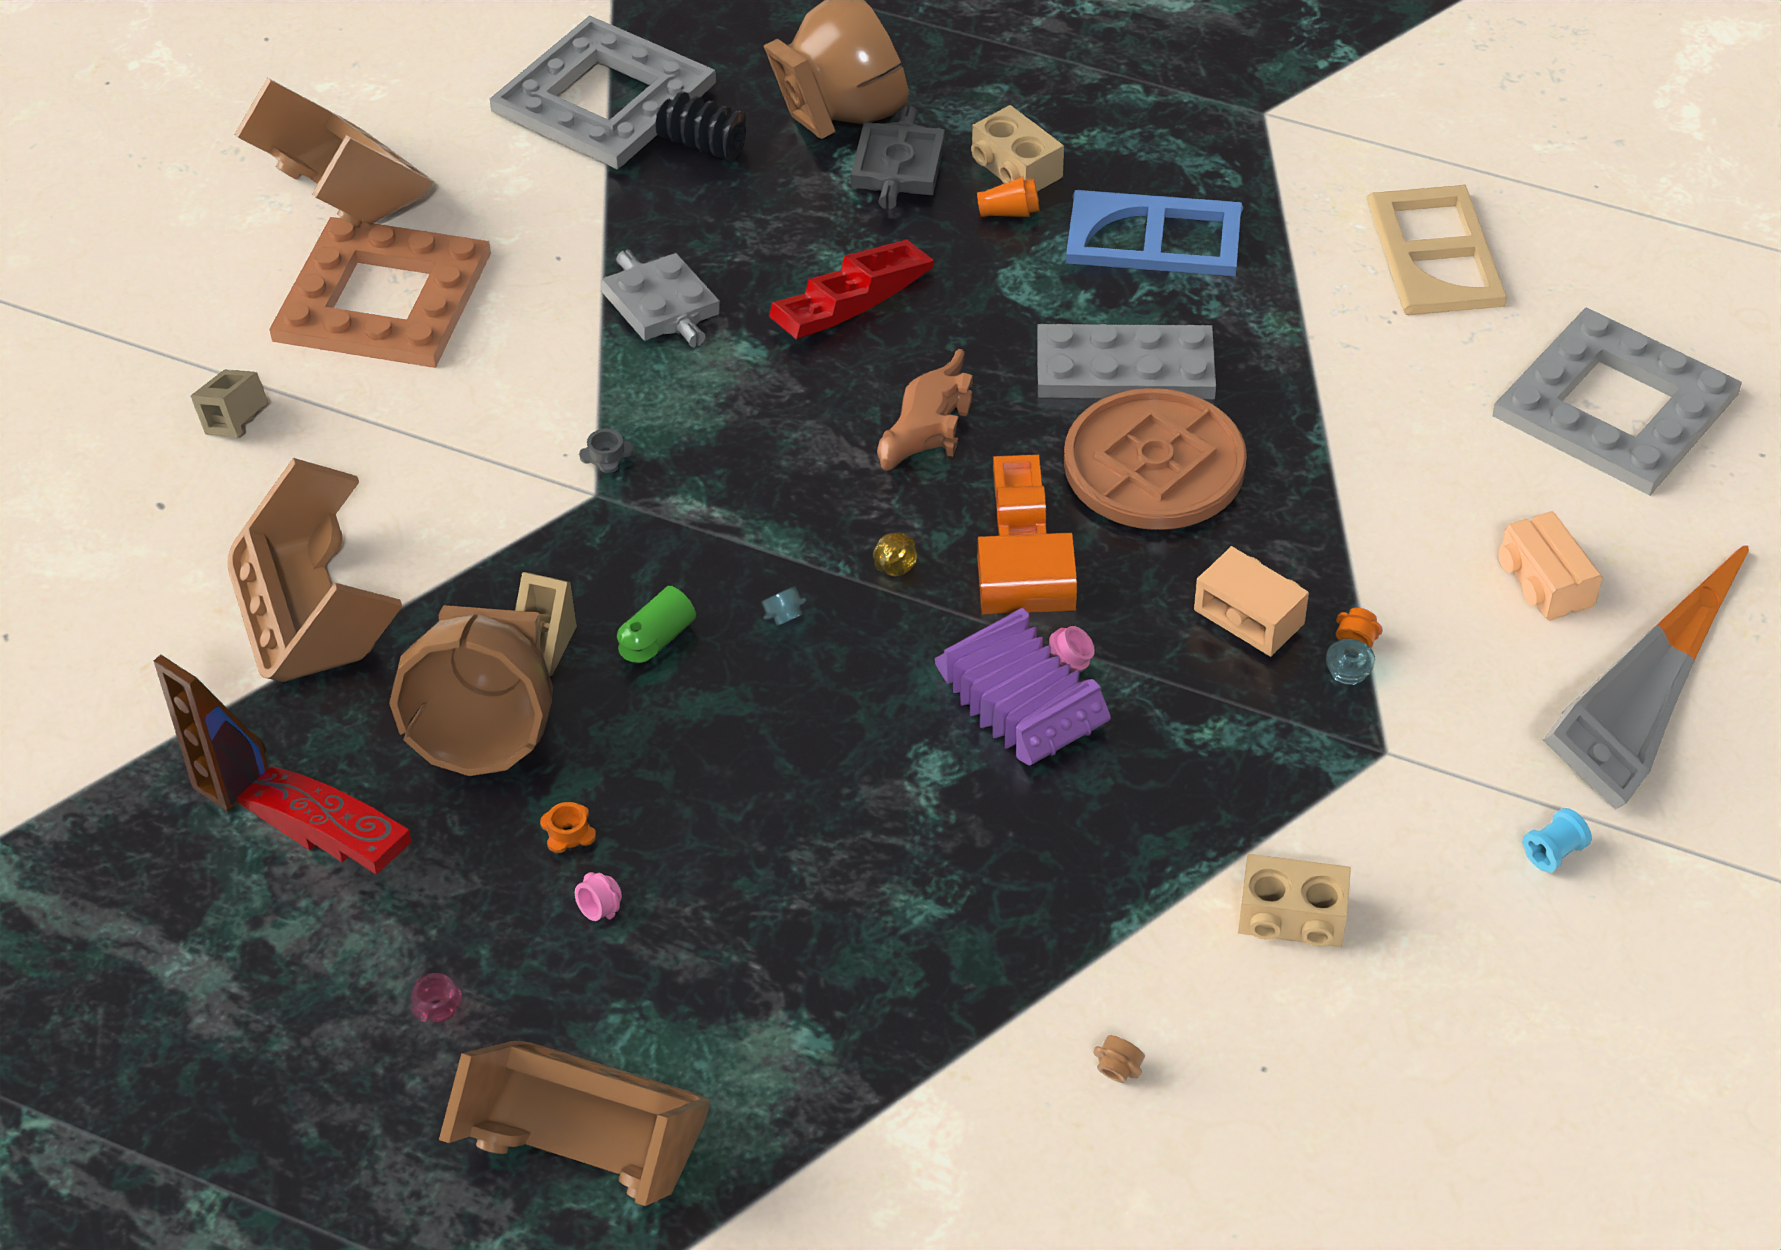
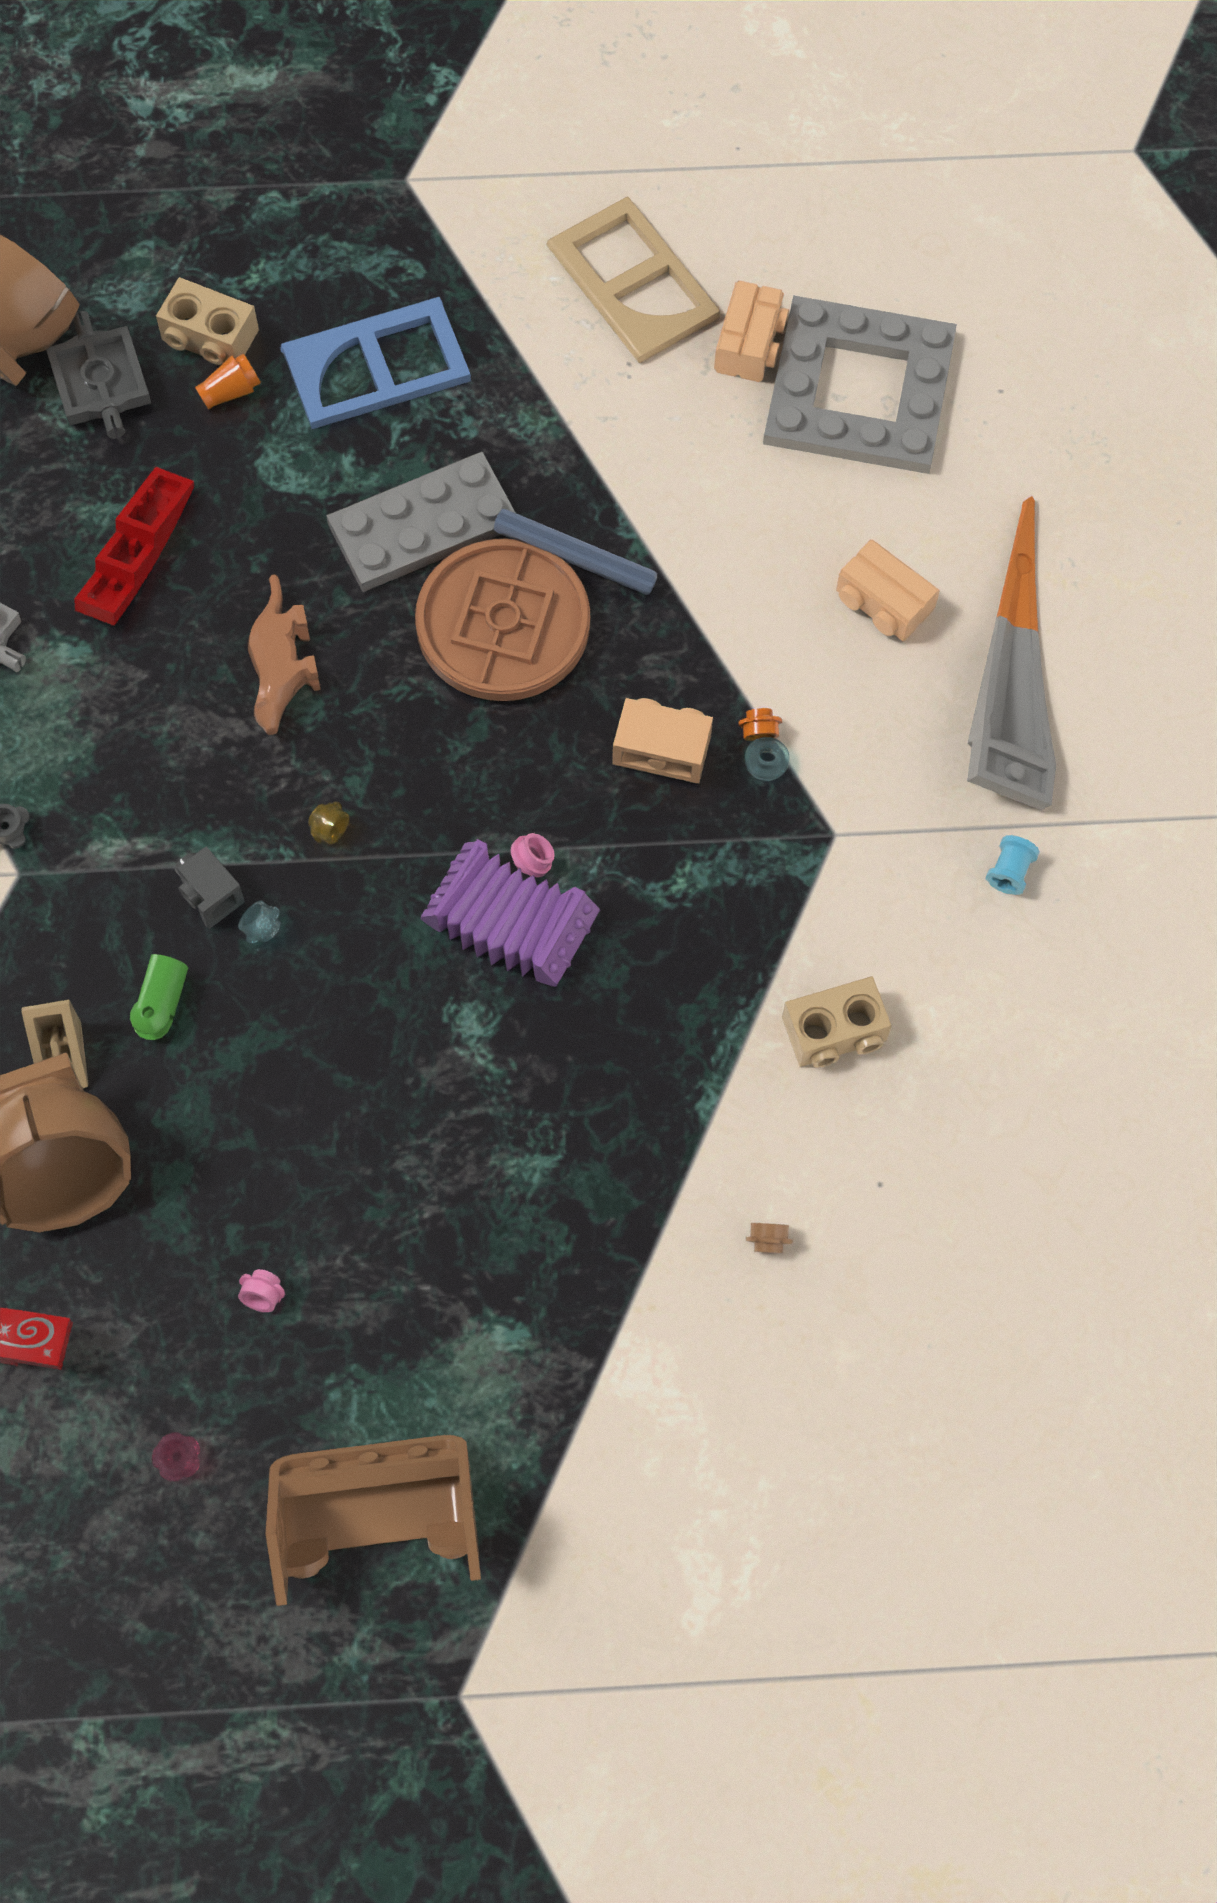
camera: 30 degrees left, 20 degrees up
orange plate [540,802,596,853] -> none
orange plate [977,455,1077,615] -> none
none -> dark grey brick [175,846,245,929]
none -> sand blue axle [494,509,657,595]
none -> light nougat brick [714,280,789,382]

